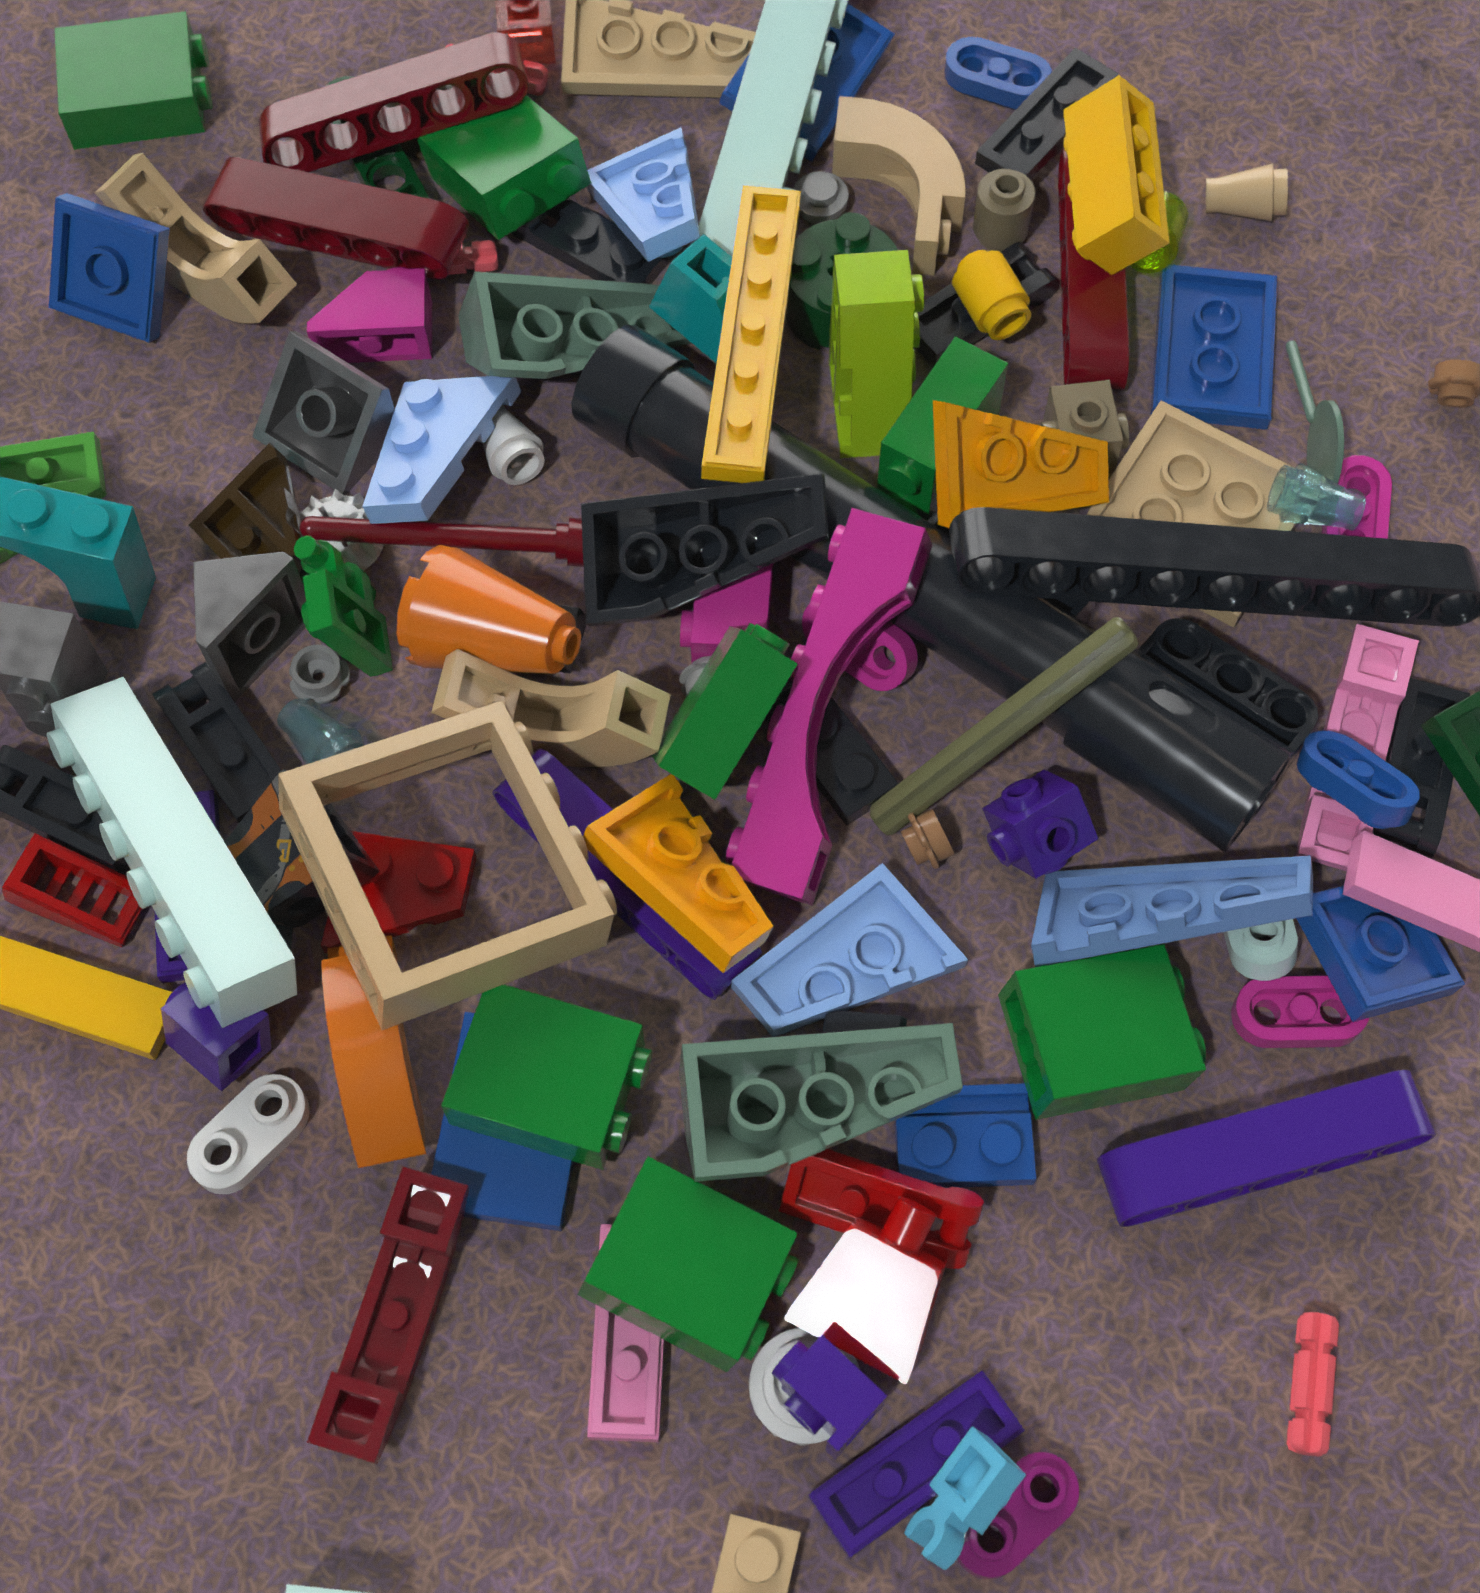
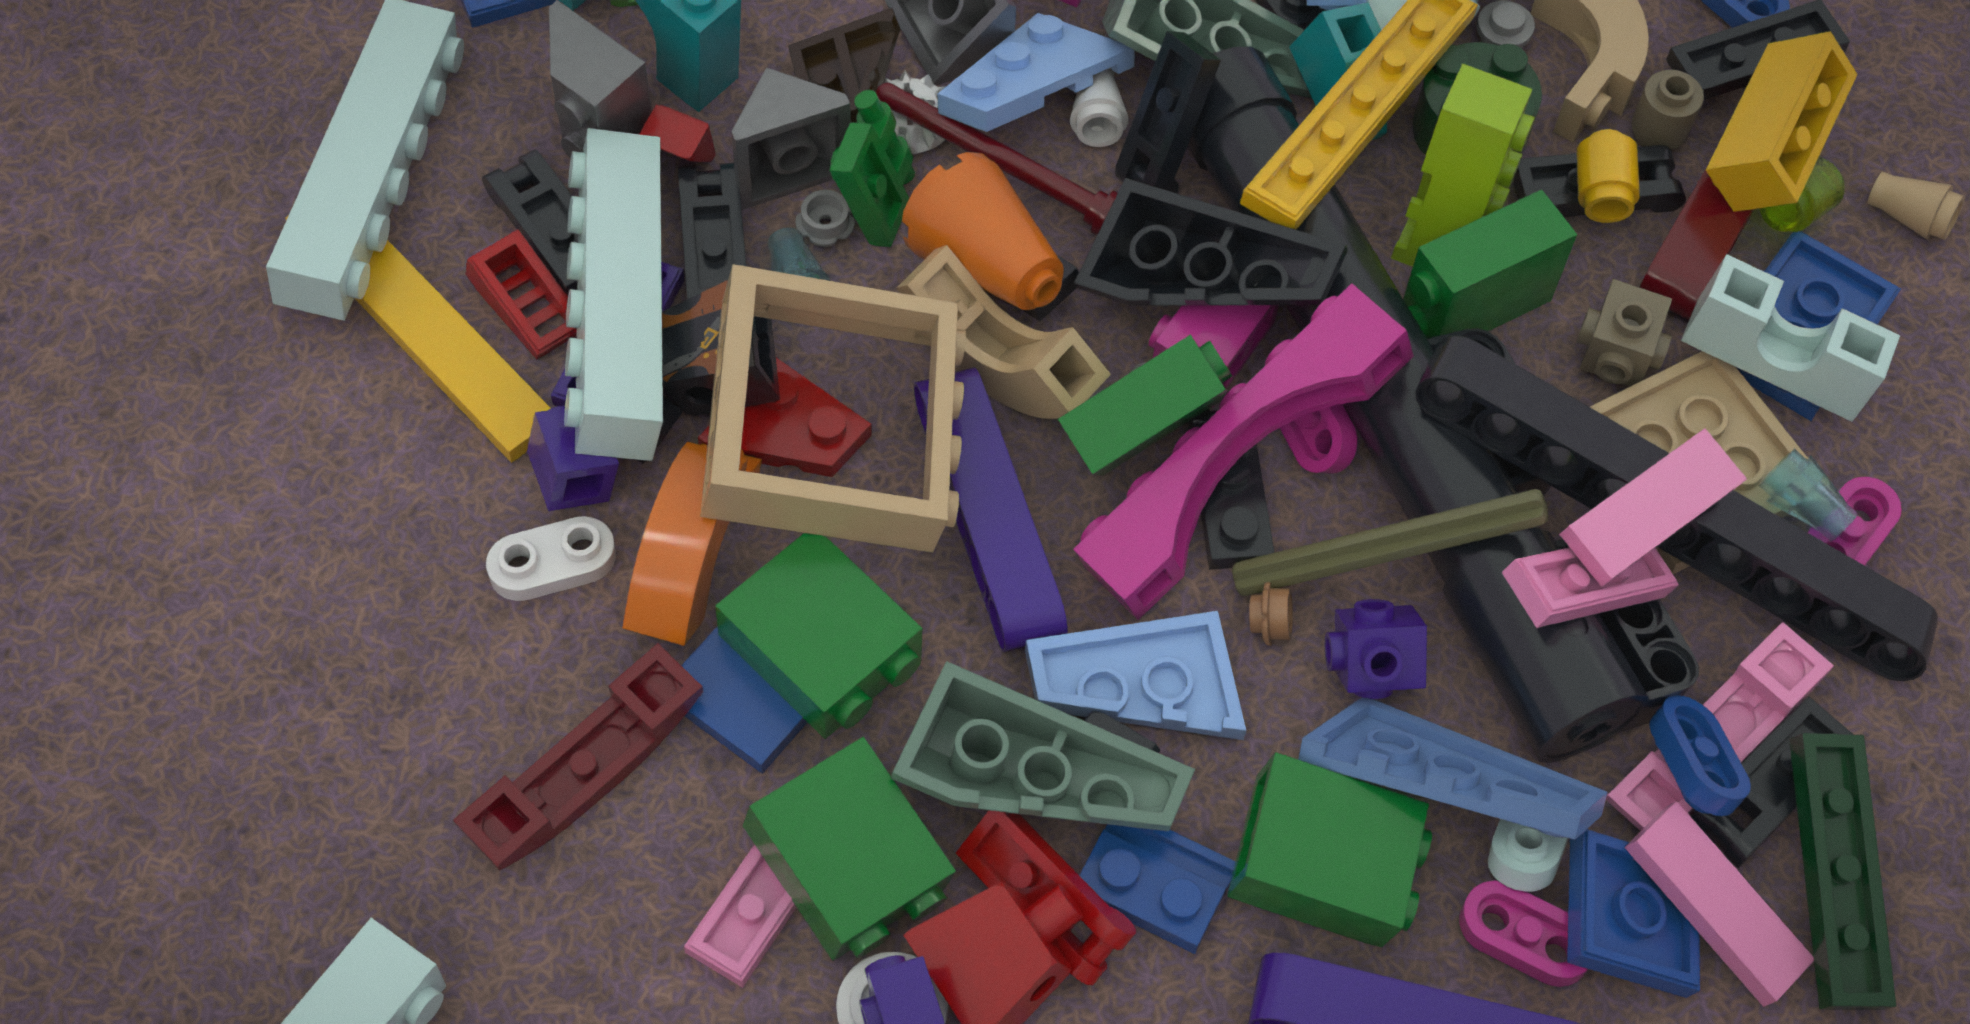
camera: 25 degrees right, 5 degrees down
light orange wing [583,774,773,973] -> none
light orange wing [933,400,1109,528] -> none
sand green piece [1286,341,1344,497] -> none
none -> red slope [639,104,716,162]
none -> black plate [1115,31,1221,194]
none -> bright pink tile [1502,548,1679,628]
none -> bright pink tile [1559,428,1747,587]
none -> light aqua arch [1681,254,1900,422]

